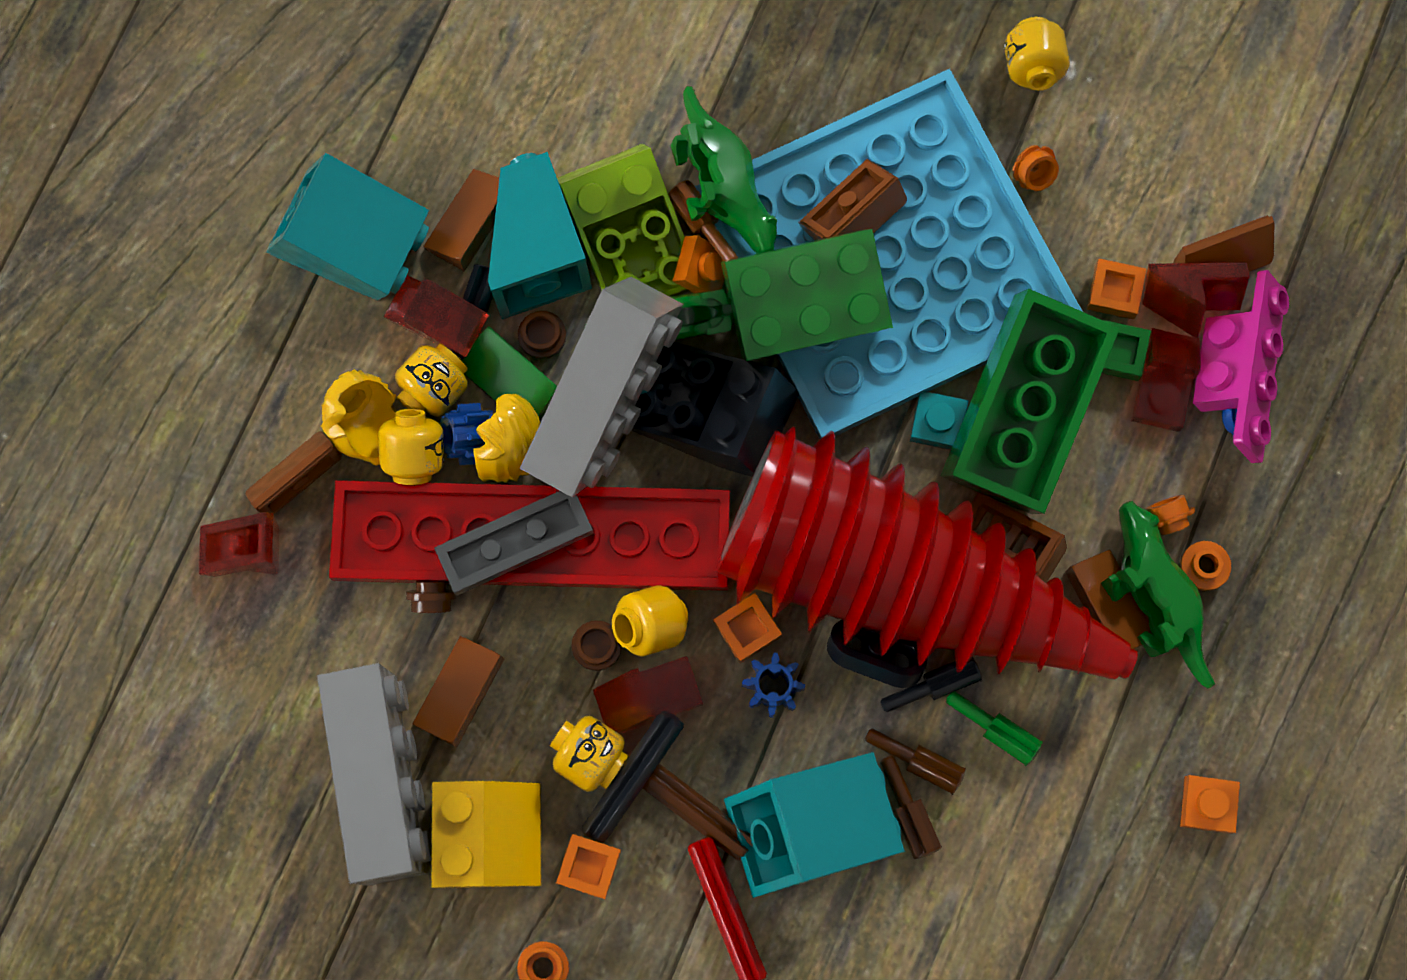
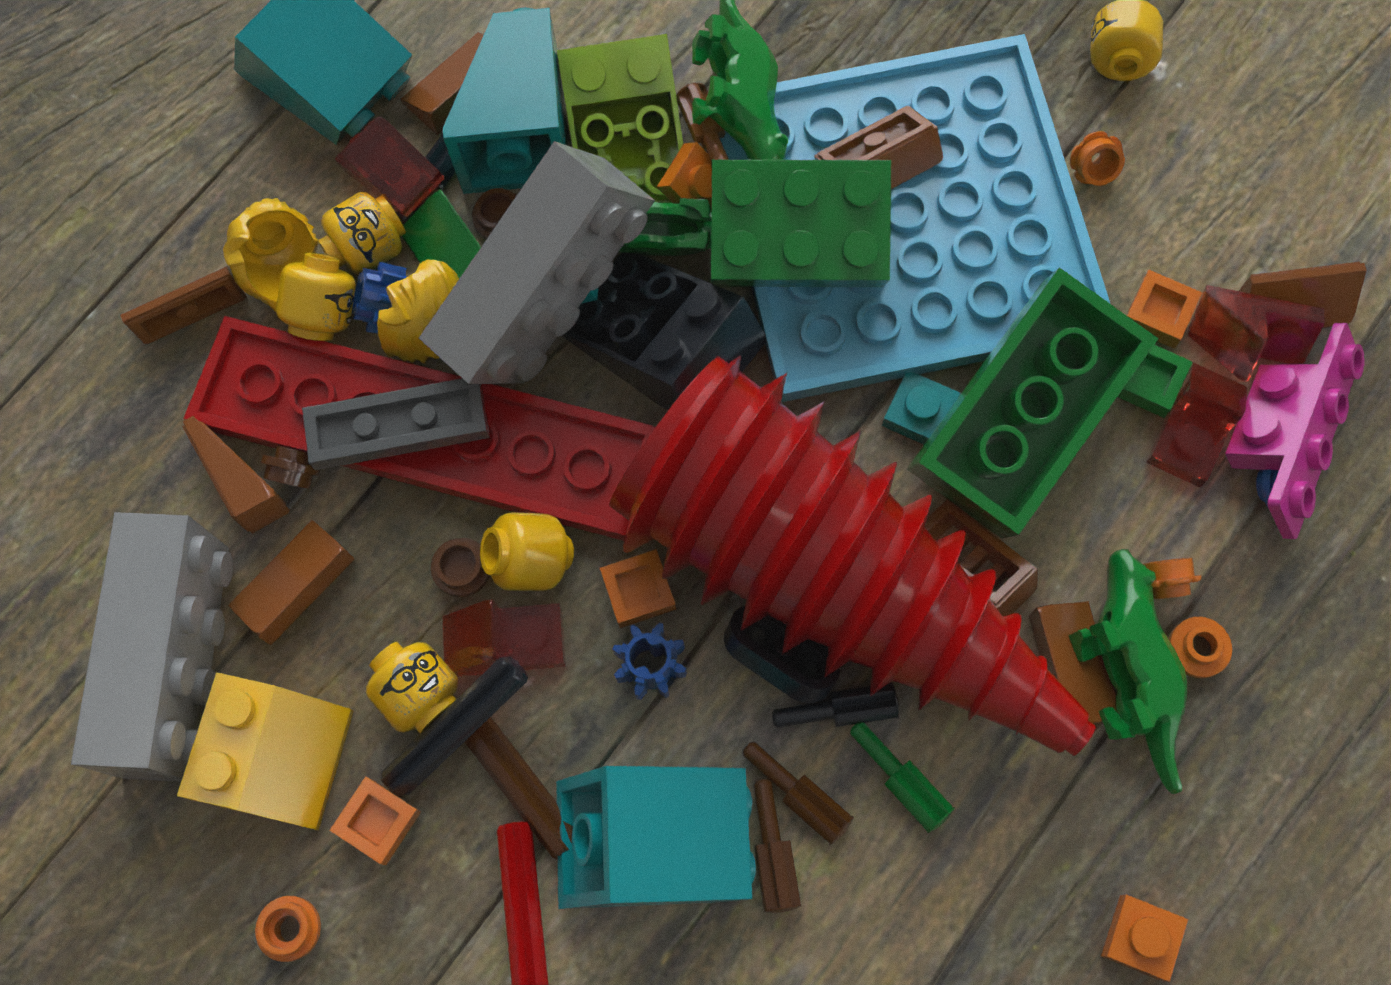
camera: 15 degrees right, 5 degrees down
clear red slope [199,512,279,577] -> none
none -> dark orange slope [182,416,290,534]

